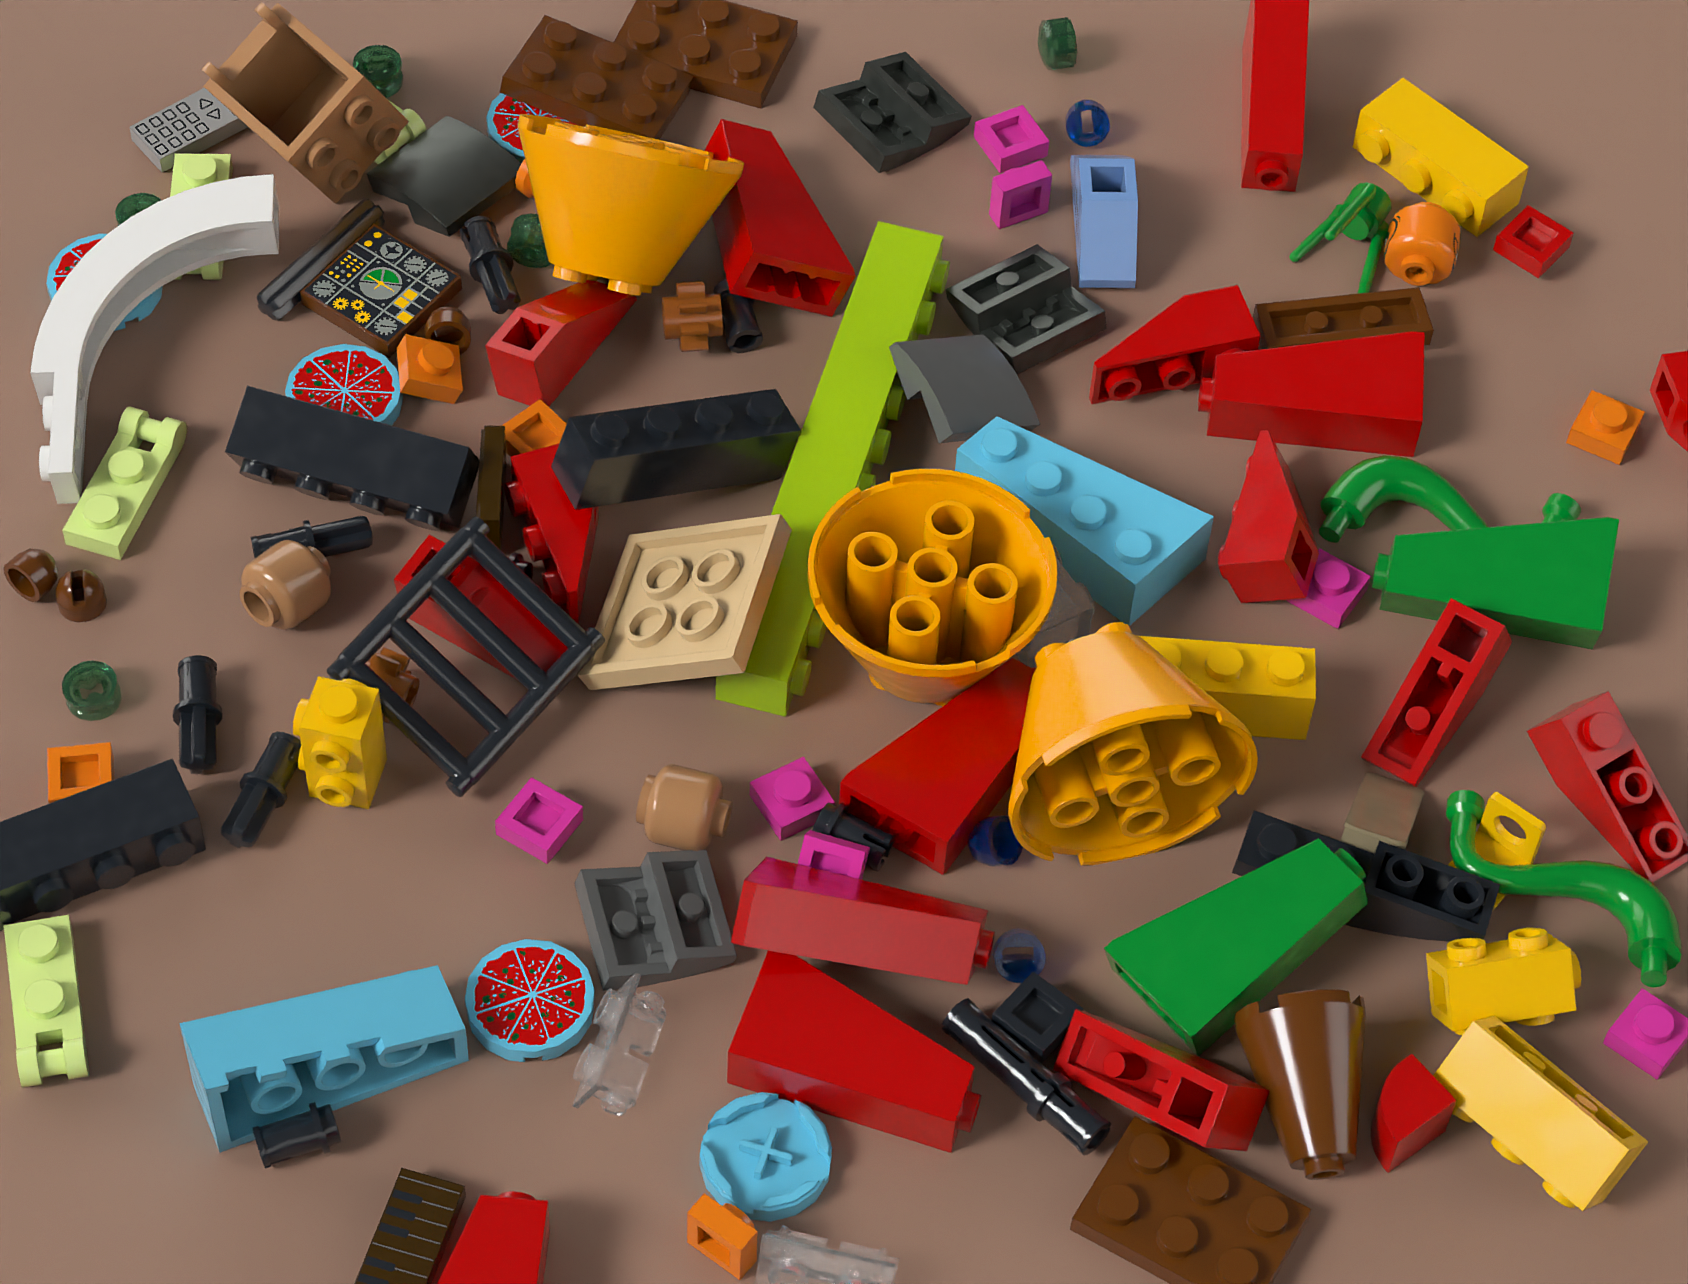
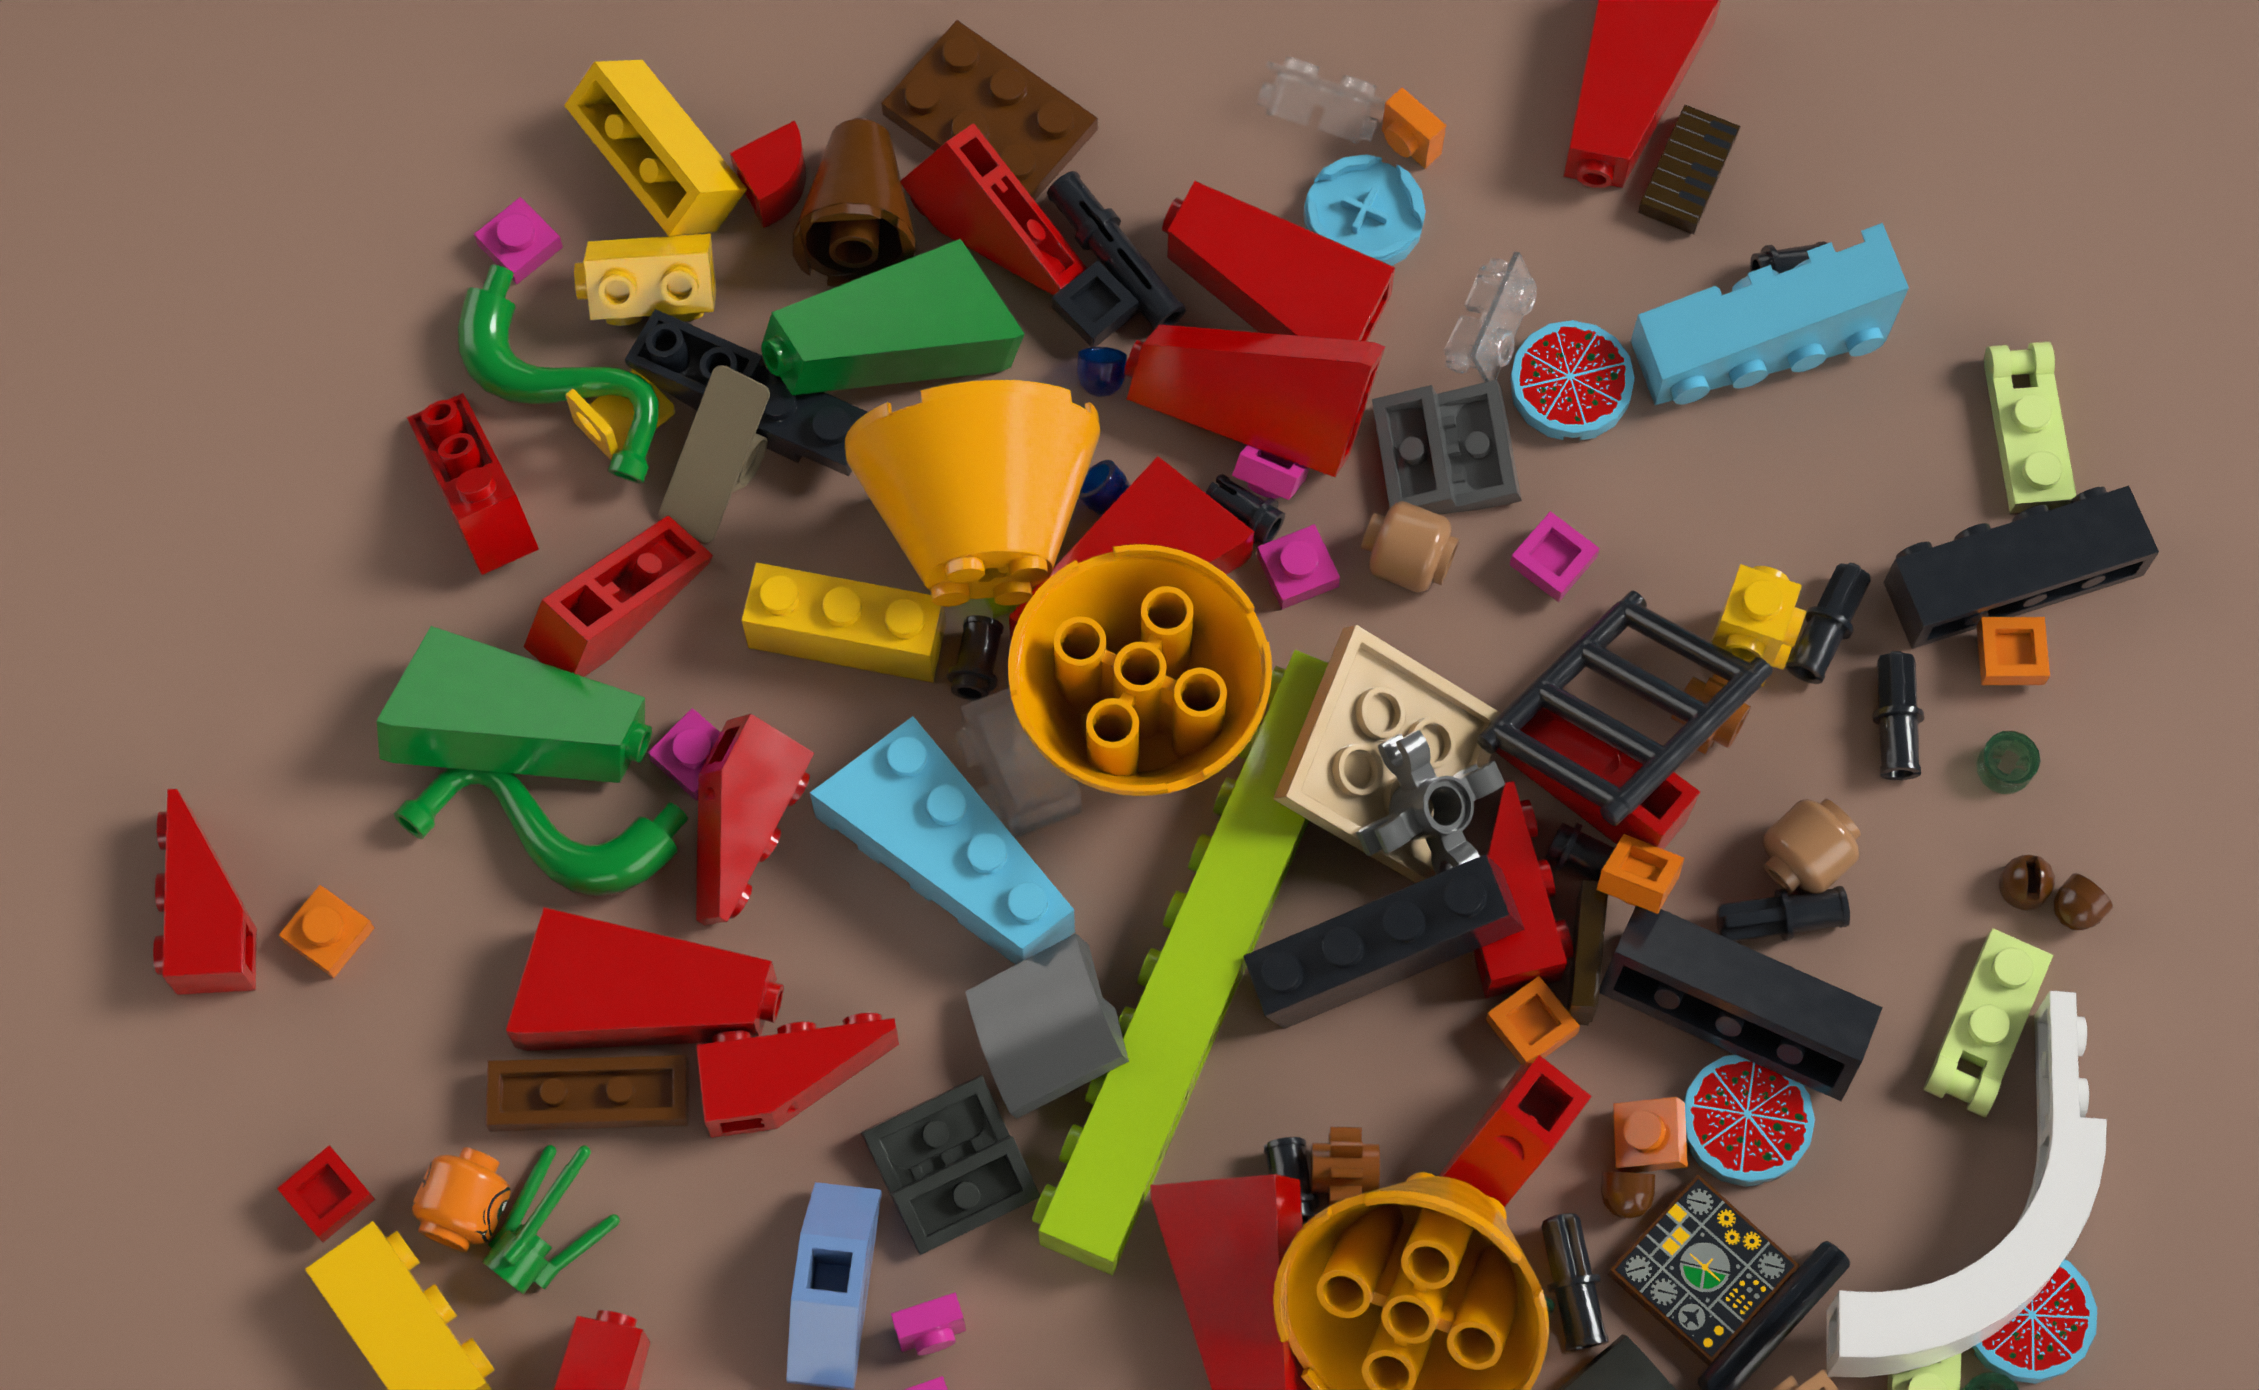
camera: 170 degrees left, 15 degrees up
none -> dark grey pin [1356,730,1505,875]
none -> orange plate [1597,834,1685,914]

